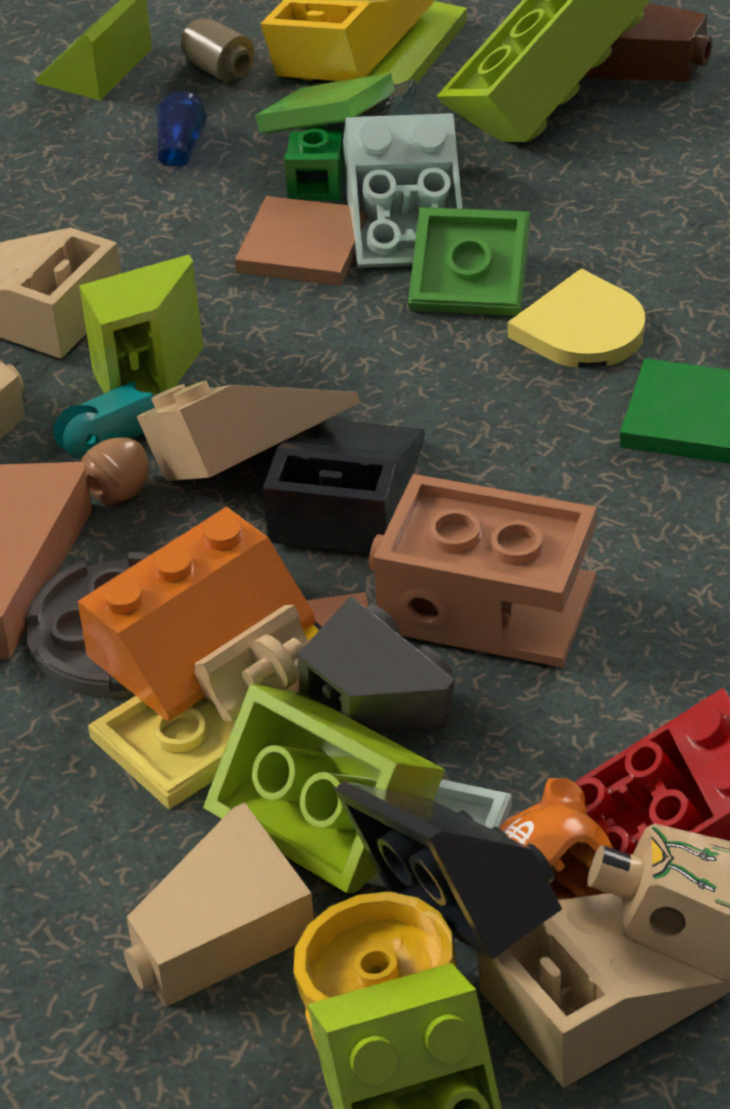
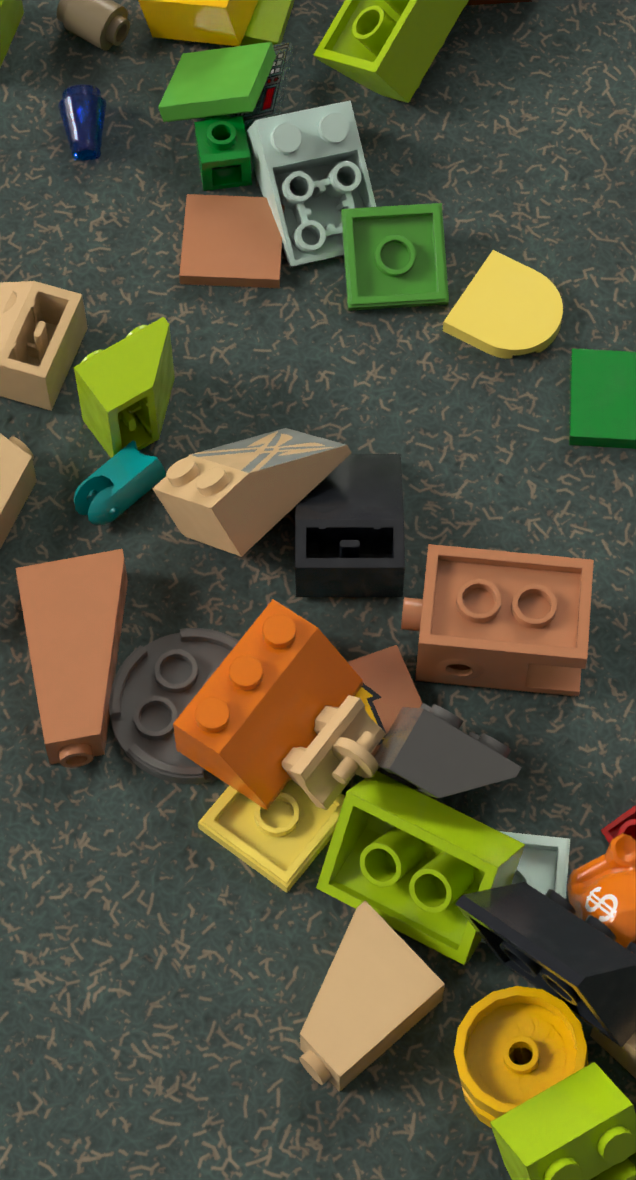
camera: 15 degrees left, 20 degrees up
medium nougat piece [81,438,149,506] -> none

